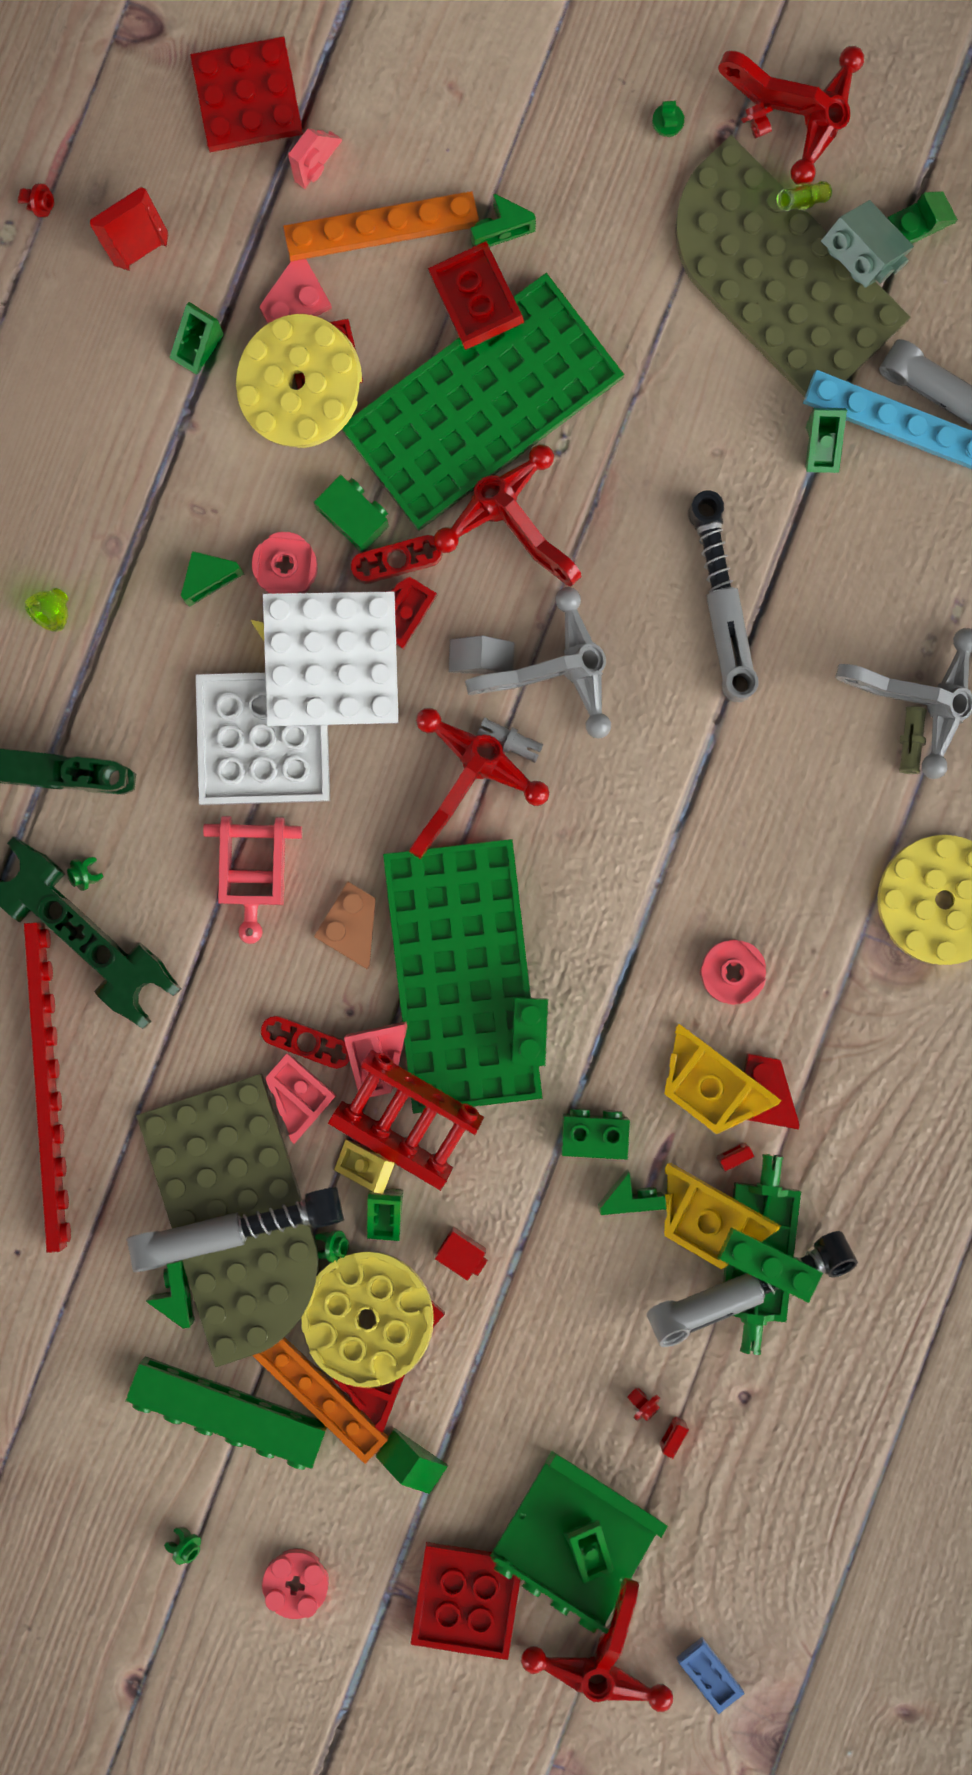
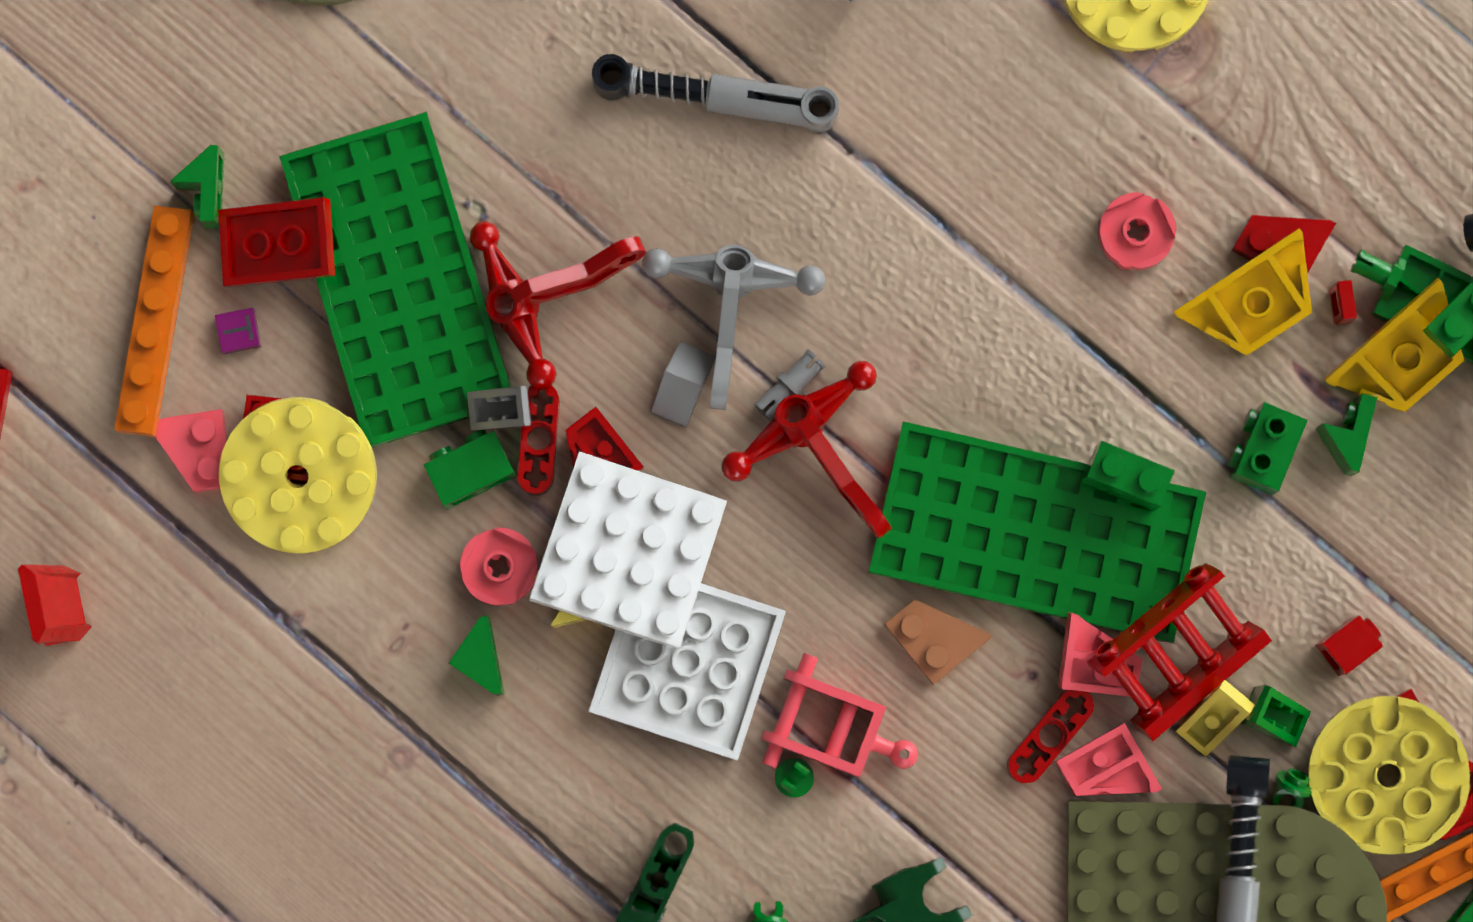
camera: 75 degrees left, 5 degrees down
clear neon green brick [25,588,69,632] -> none
green slope [169,302,224,375] -> none
coral wing [288,128,342,189] -> none
none -> magenta tile [215,308,262,354]
none -> light grey slope [467,386,531,431]
none -> green plate [775,758,814,798]

